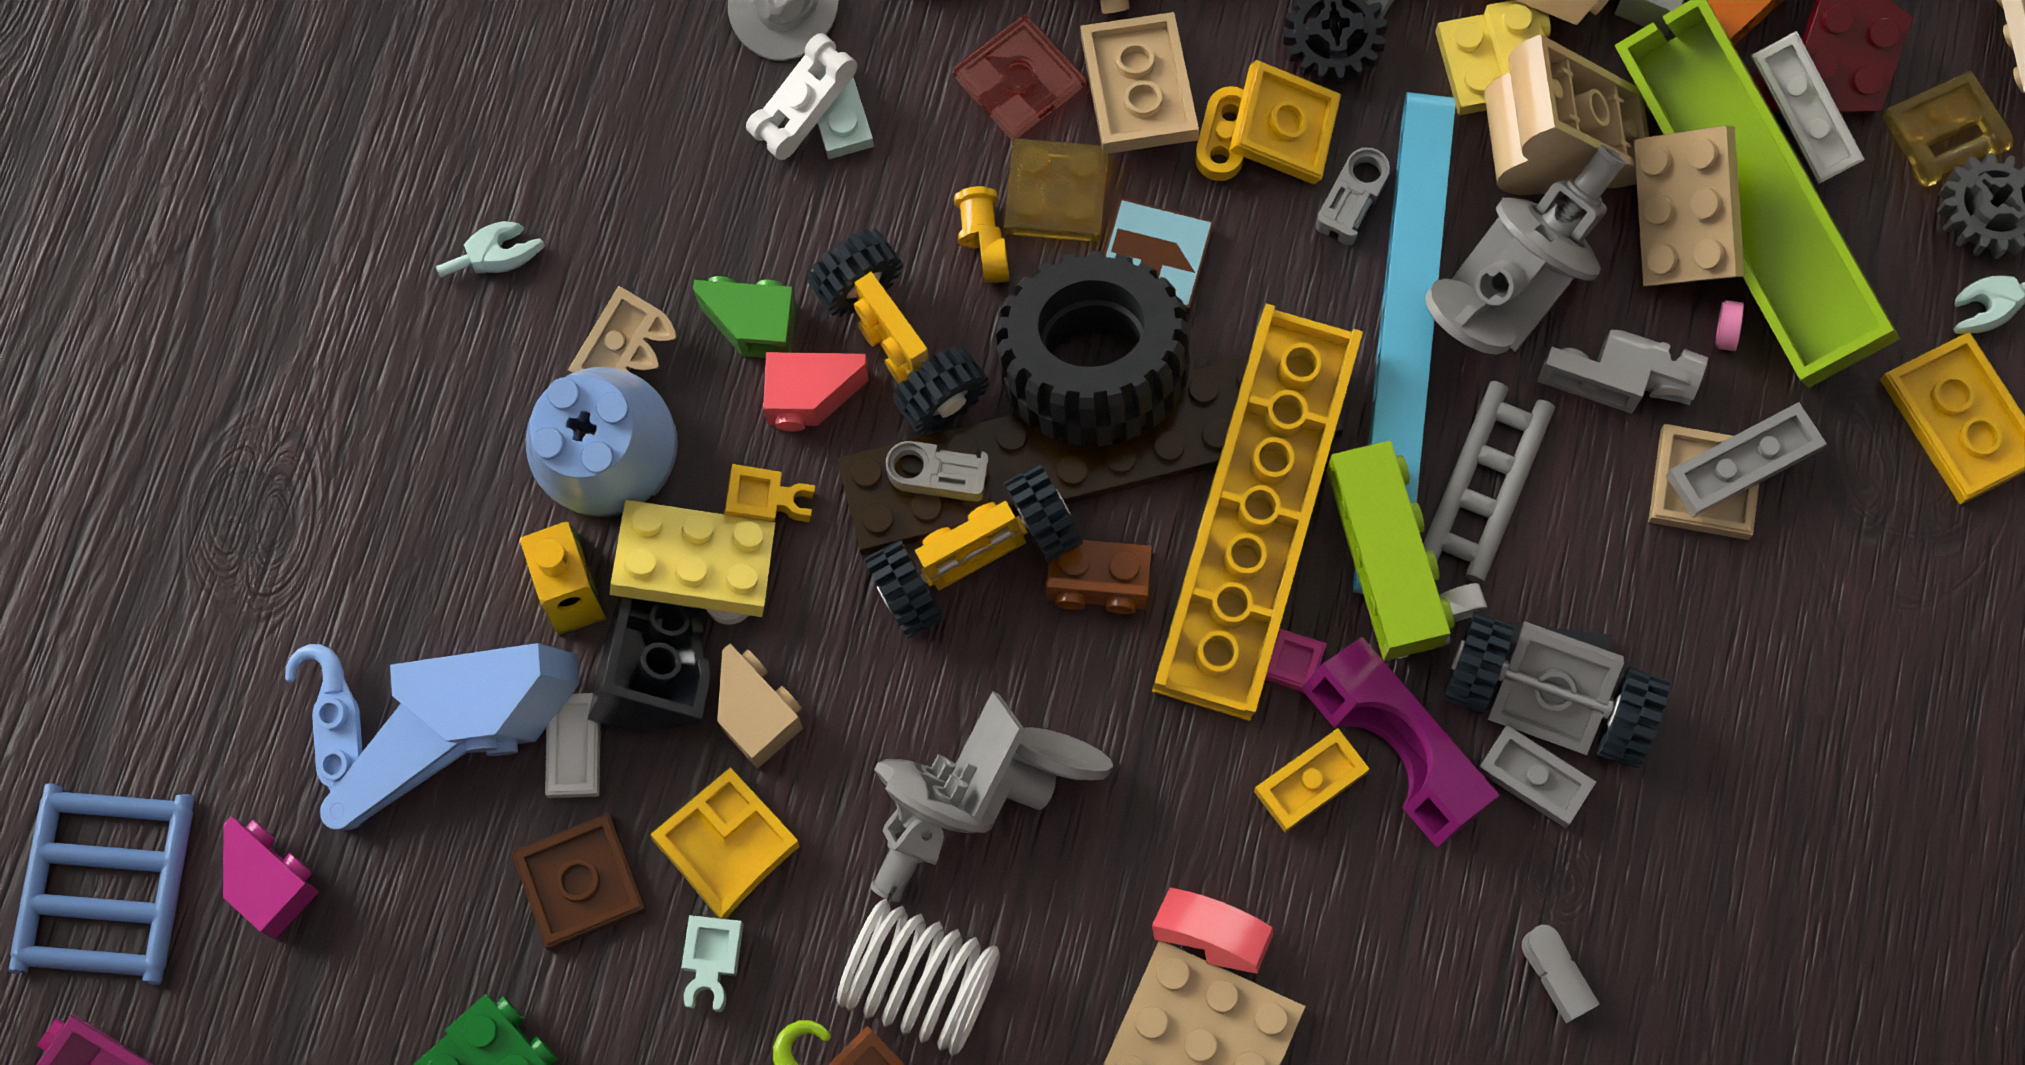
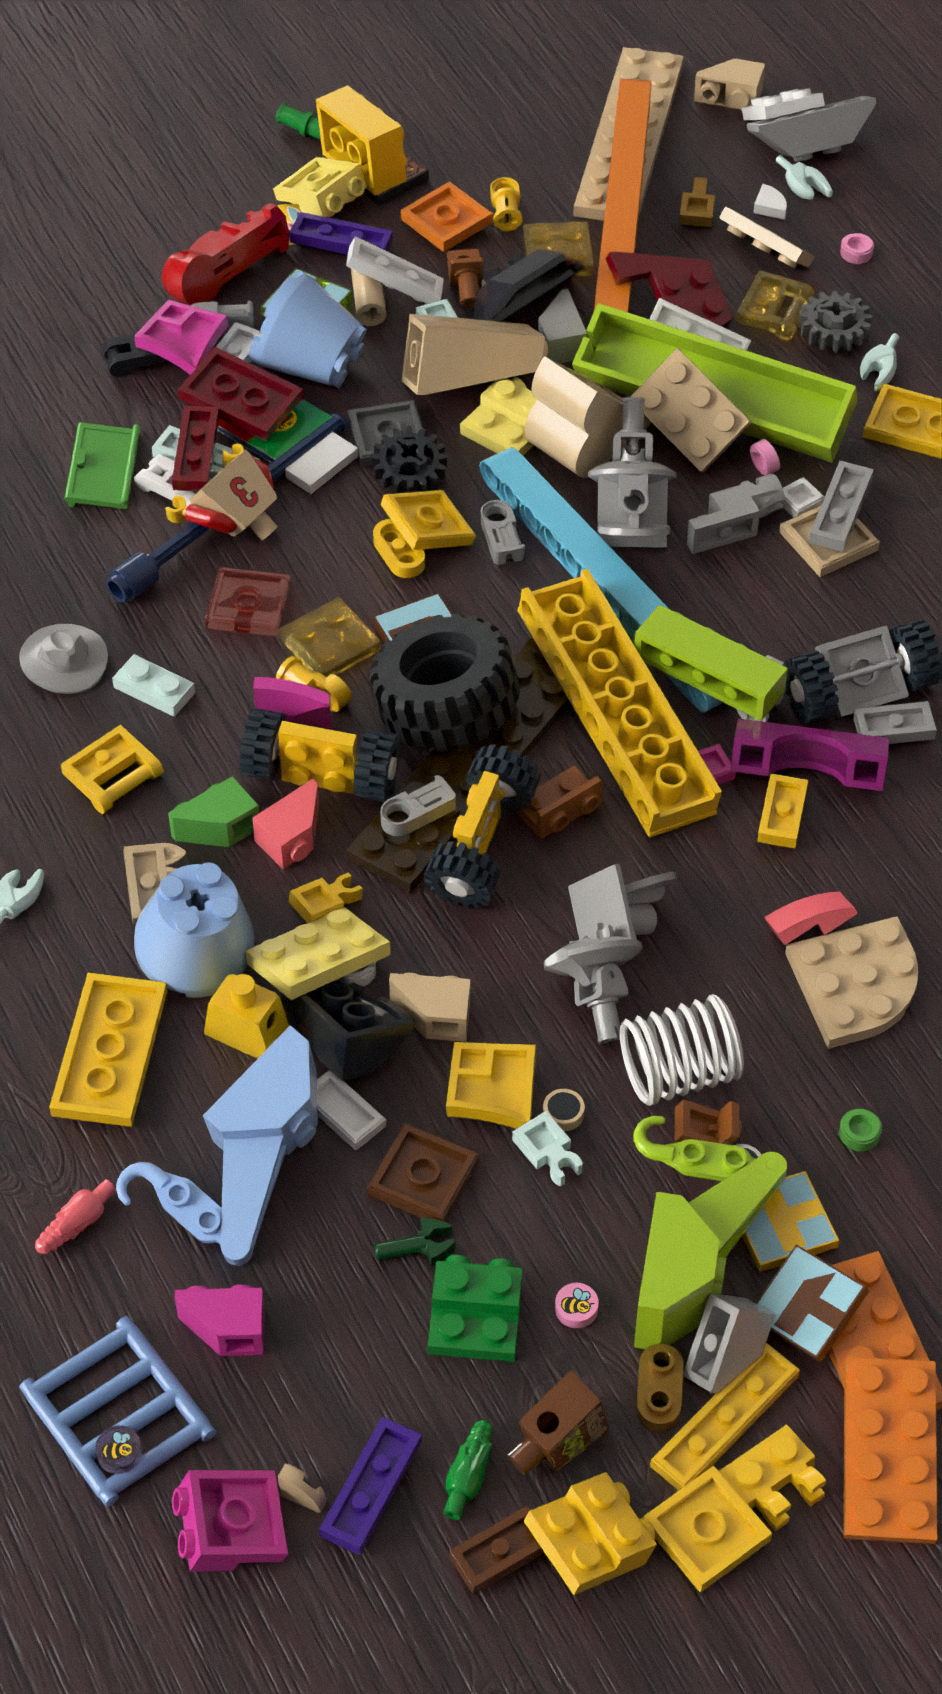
camera: 45 degrees left, 20 degrees down
white plate [746,33,857,160] -> none
tan plate [1080,12,1199,154] -> none
light grey bar [1423,381,1555,584] -> none
none -> coral piece [35,1180,117,1254]
none -> yellow plate [49,973,168,1127]
none -> yellow plate [61,725,164,814]
none -> clear purple tile [95,1426,142,1474]
none -> dark pink plate [253,677,333,730]
none -> dark green bar [373,1218,455,1267]
none -> tile [543,1089,585,1131]
none -> white tile [779,477,825,518]

